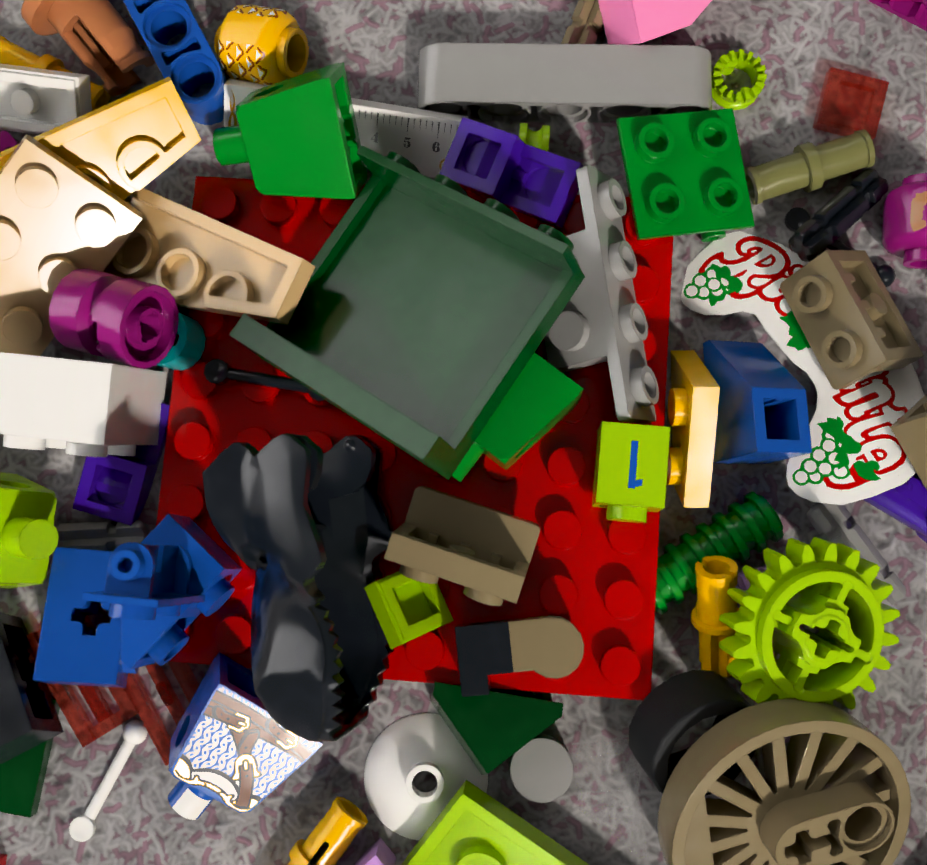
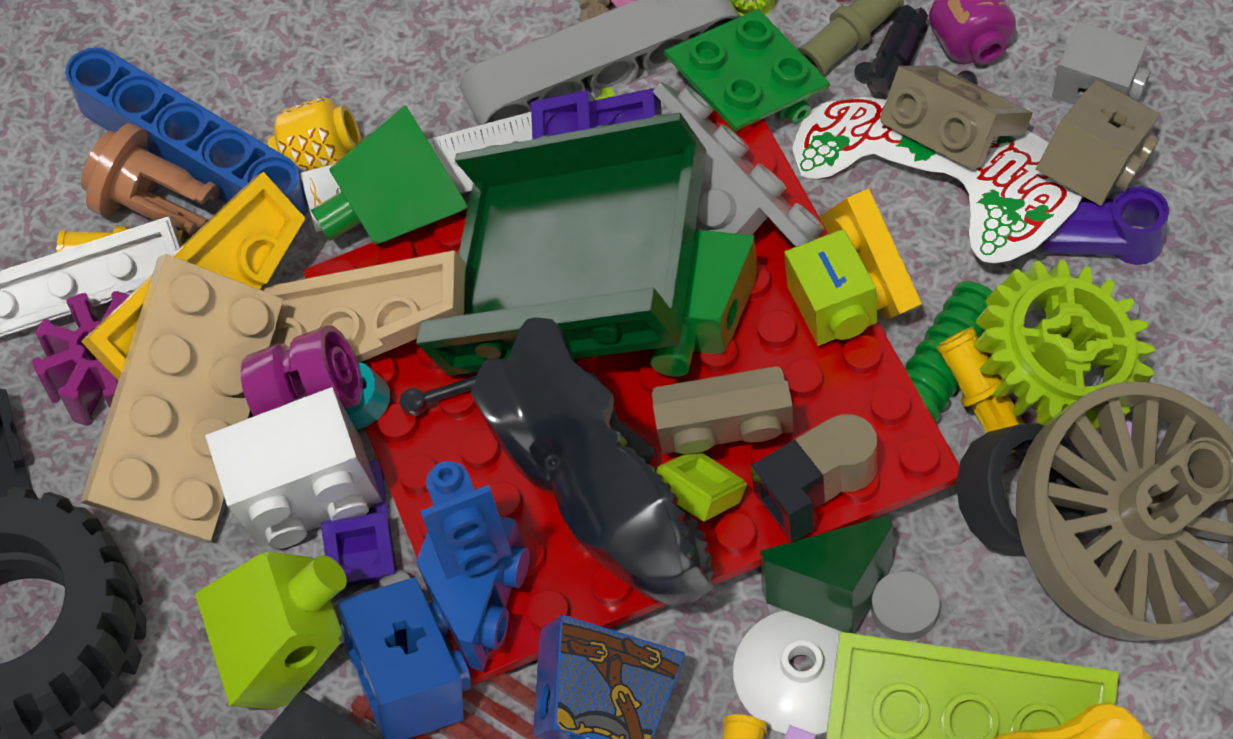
camera: 25 degrees left, 25 degrees down
blue slope [703,340,812,464] -> none

